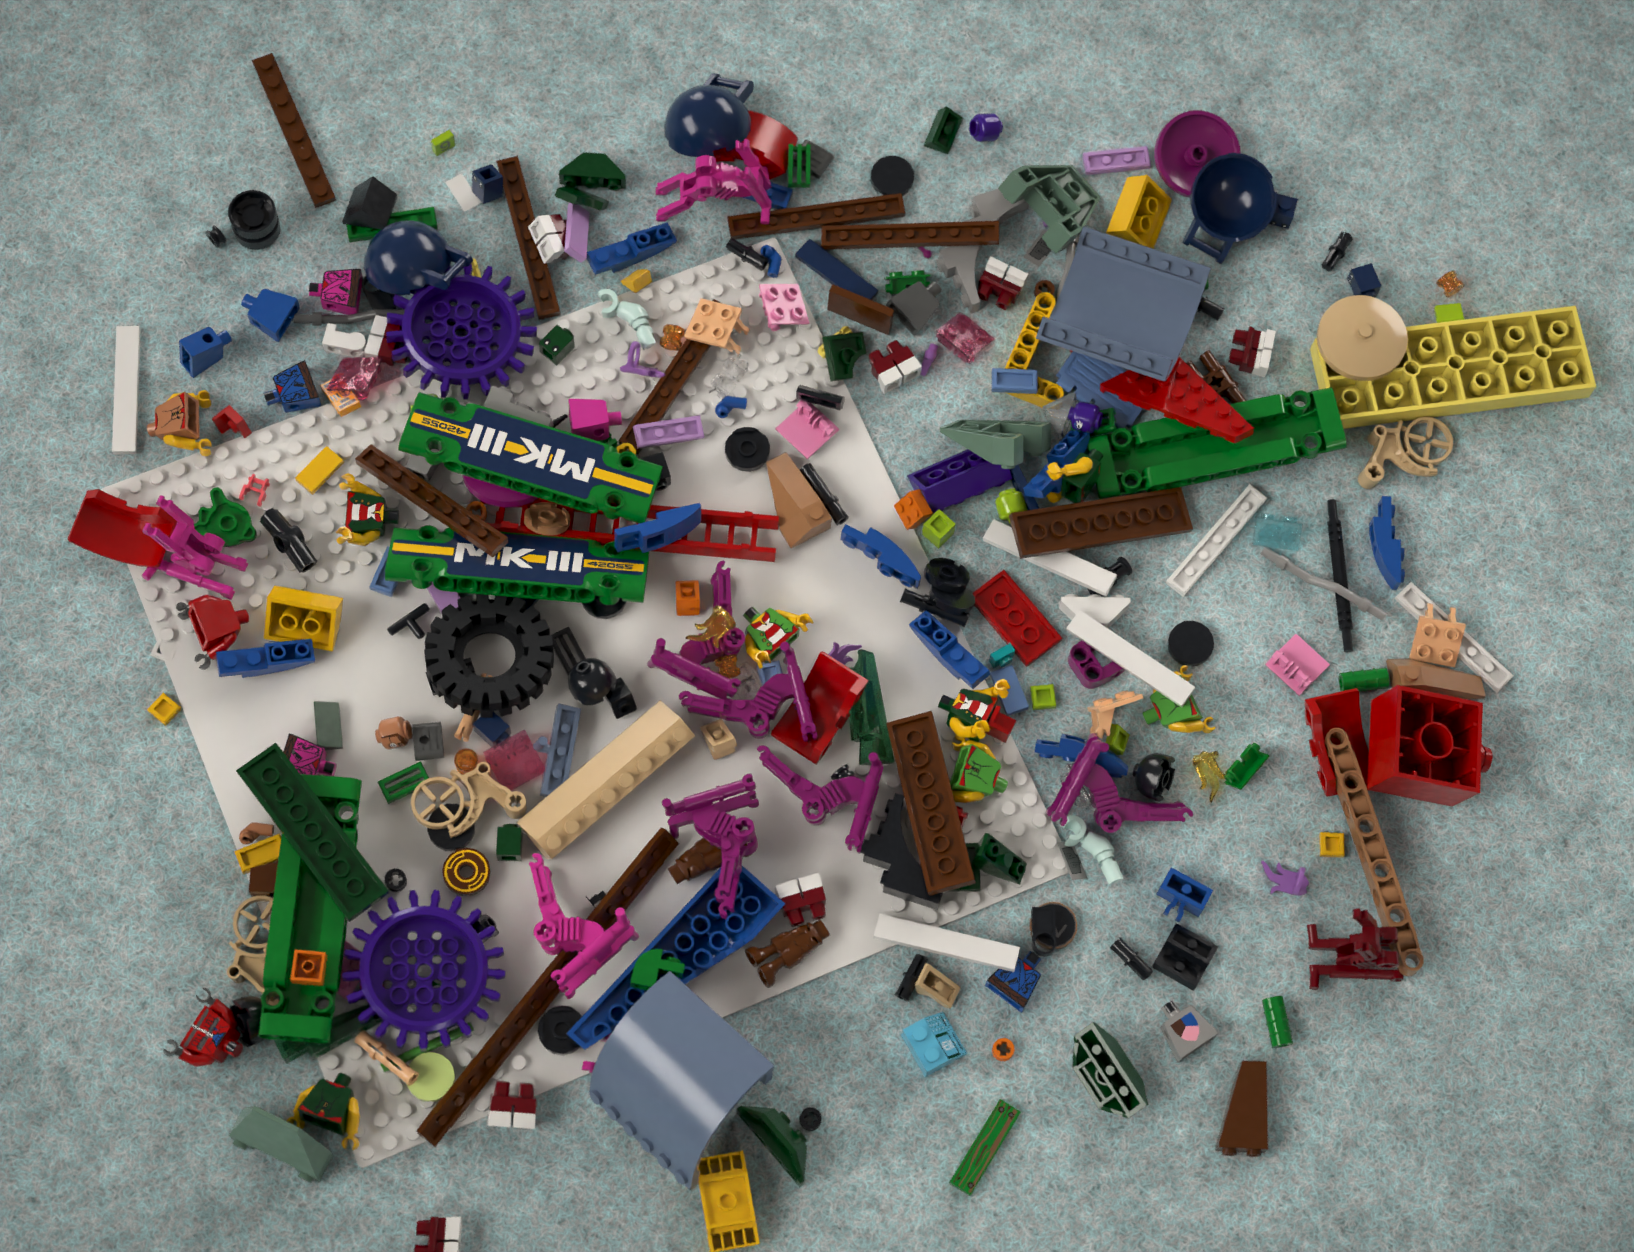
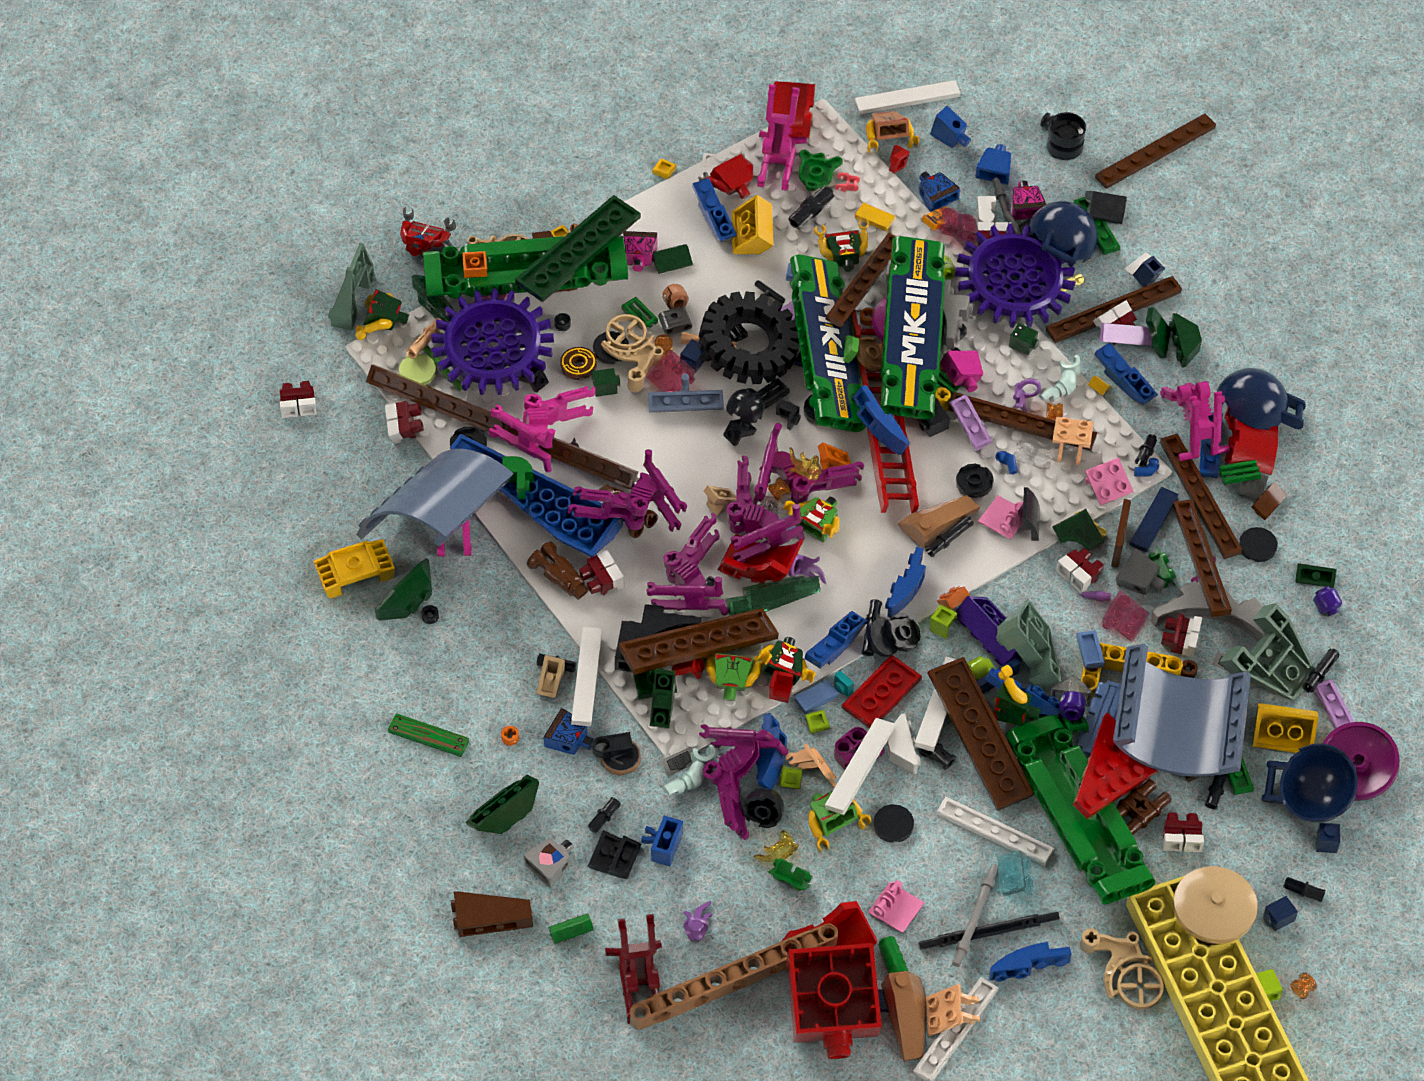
camera: 85 degrees right, 15 degrees down
lime tile [431,130,455,156] -> none
tan slope [516,700,695,859] -> none
medium azure slope [901,1012,967,1077] -> none
yellow tile [1319,832,1345,858] -> none
none -> black bracket [776,398,801,430]
none -> bright green tile [843,335,859,363]
none -> reddish brown slope [1251,482,1287,520]
none -> black pin [1302,648,1340,693]

